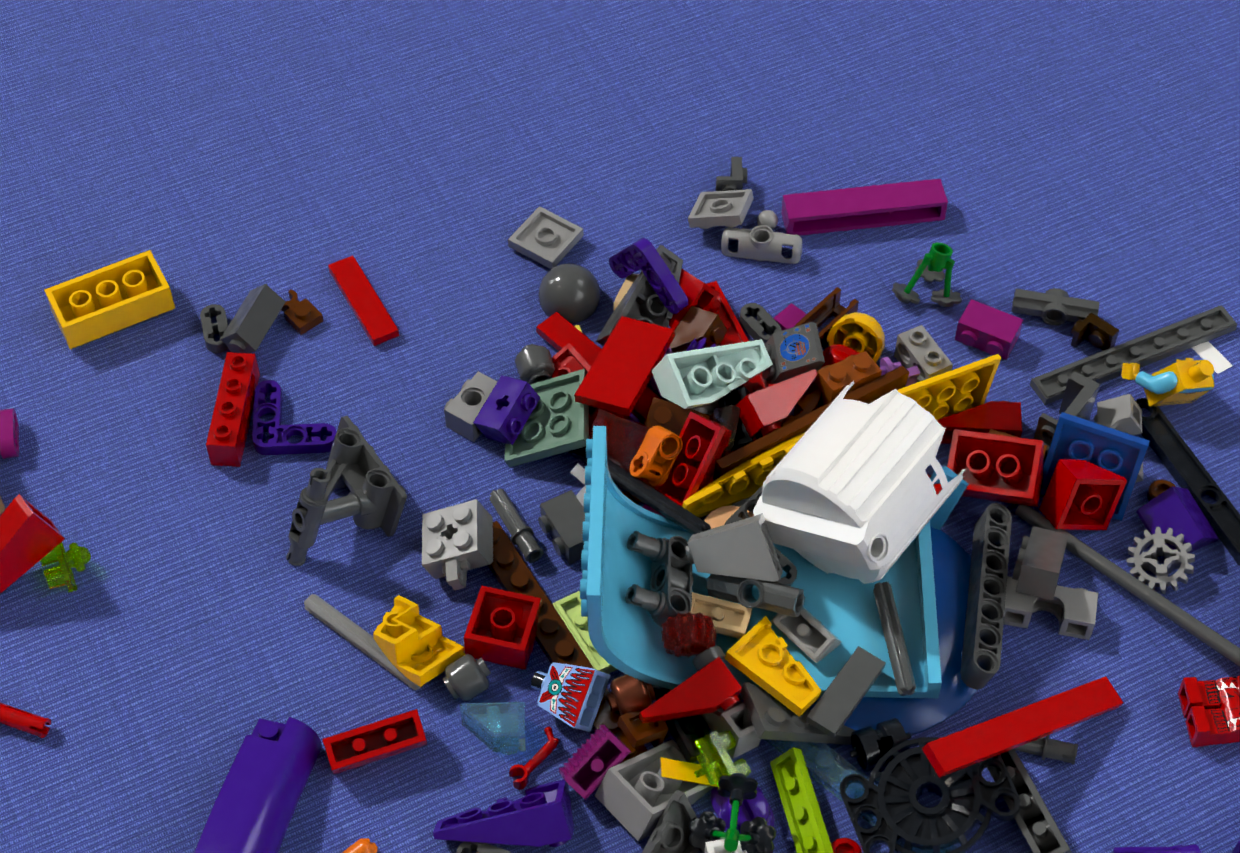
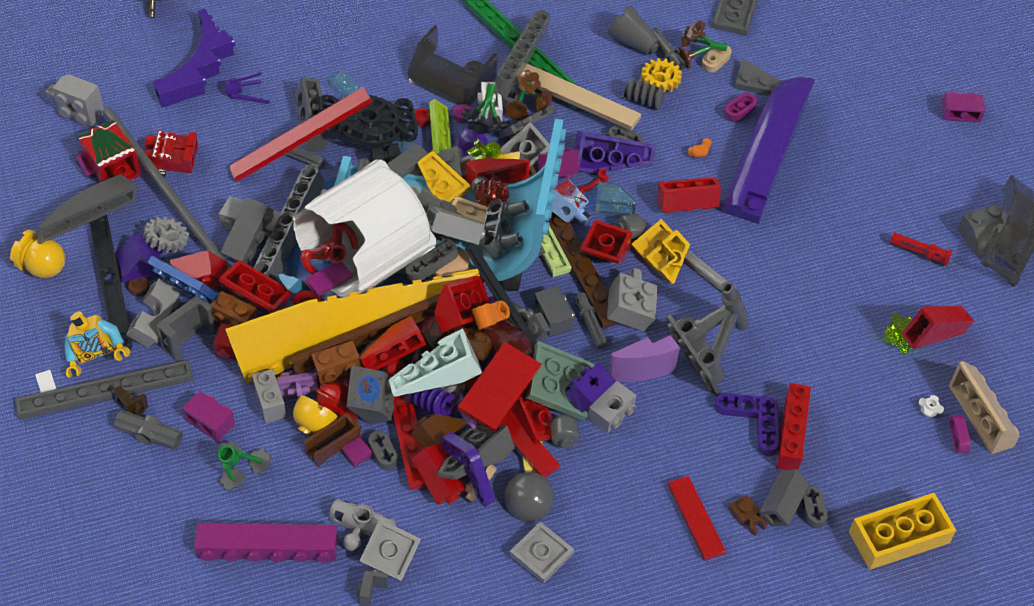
camera: 175 degrees left, 0 degrees up
none -> medium lavender slope [608,335,680,382]
none -> white plate [918,395,944,417]

